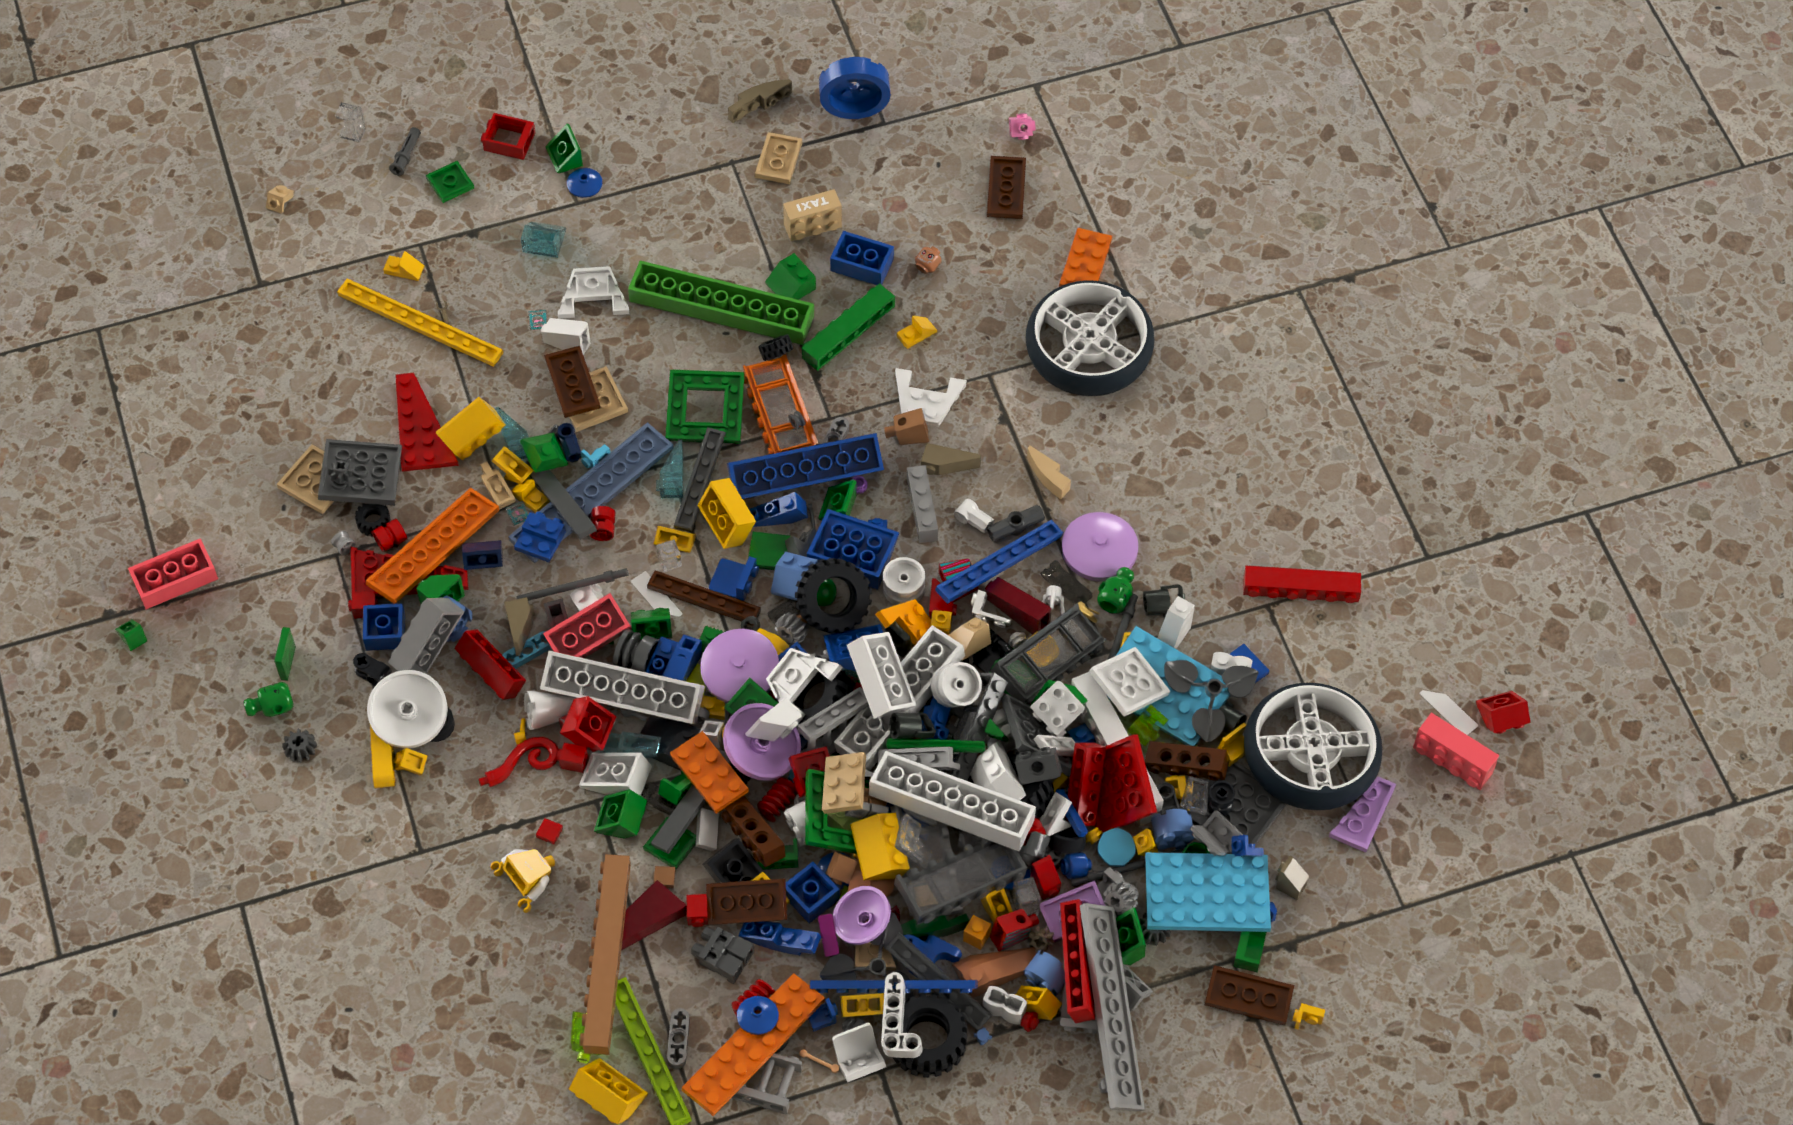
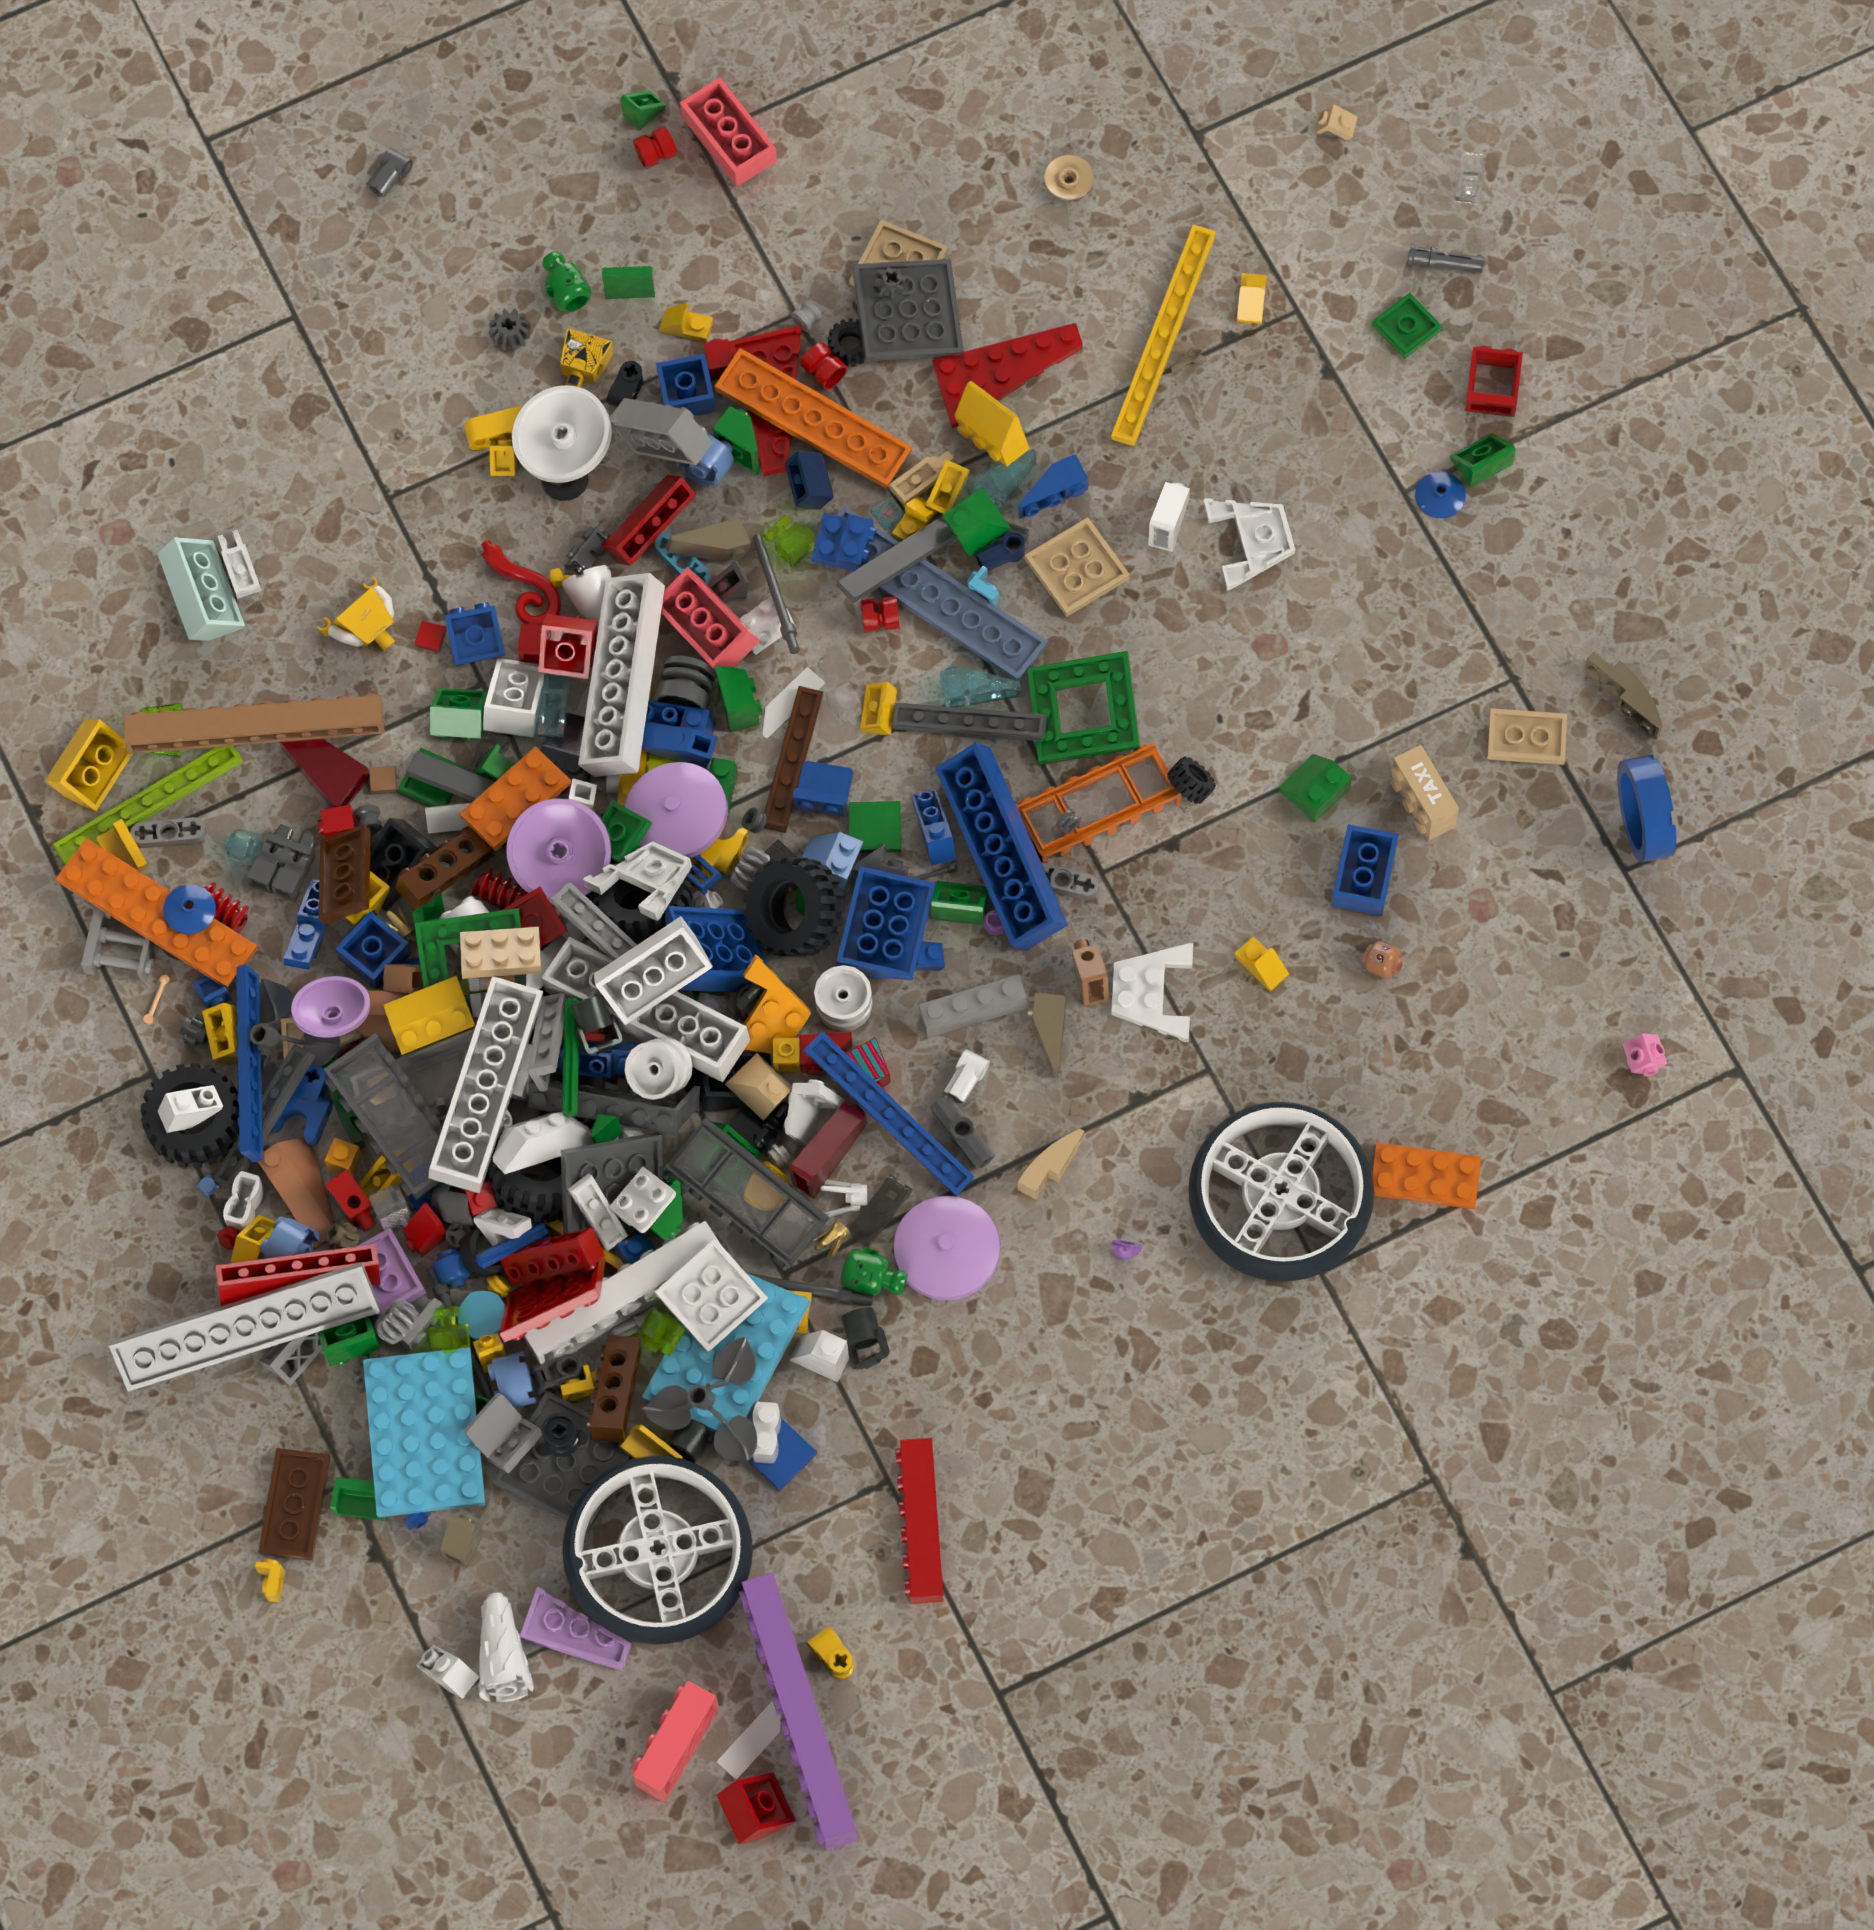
camera: 85 degrees right, 10 degrees up
clear light blue slope [521,221,566,258] -> none
clear tile [528,310,548,330] -> none
reddish brown plate [544,346,600,418] -> none
bright green brick [628,260,814,345] -> none
yellow brick [697,478,756,549] -> none
white slope [745,697,802,741] -> none
green brick [802,283,895,371] -> none
magenta slope [818,914,839,957] -> none
white bracket [832,1023,886,1082] -> none
white beam [881,972,923,1058] -> none
clear plate [895,814,933,869] -> none
reddish brown plate [987,156,1026,219] -> none
dark grey brick [1015,747,1062,785] -> none
clear slope [1180,776,1209,816] -> none
blue bracket [1231,835,1264,856] -> none
none -> yellow panel [96,819,148,872]
none -> light aqua slope [157,537,245,641]
none -> white slope [158,1085,223,1133]
none -> white hinge [217,530,261,599]
none -> clear light blue head [224,829,264,865]
none -> dark grey wheel [354,805,382,834]
none -> dark grey piece [366,148,413,198]
none -> pearl gold piece [386,906,416,943]
none -> white slope [416,1645,479,1699]
none -> clear neon green brick [428,1306,470,1353]
none -> blue plate [445,602,505,666]
none -> white cone [478,1593,534,1702]
none -> yellow torso [560,328,614,387]
none -> dark grey hinge [564,523,611,575]
none -> red wheel [633,126,678,169]
none -> yellow slope [659,303,714,343]
none -> medium lavender brick [739,1572,858,1851]
none -> clear neon green brick [763,515,814,568]
none -> yellow piece [806,1626,854,1680]
none -> blue slope [1018,454,1088,519]
none -> tan dish [1044,155,1094,200]
none -> medium lavender animal [1111,1239,1142,1259]

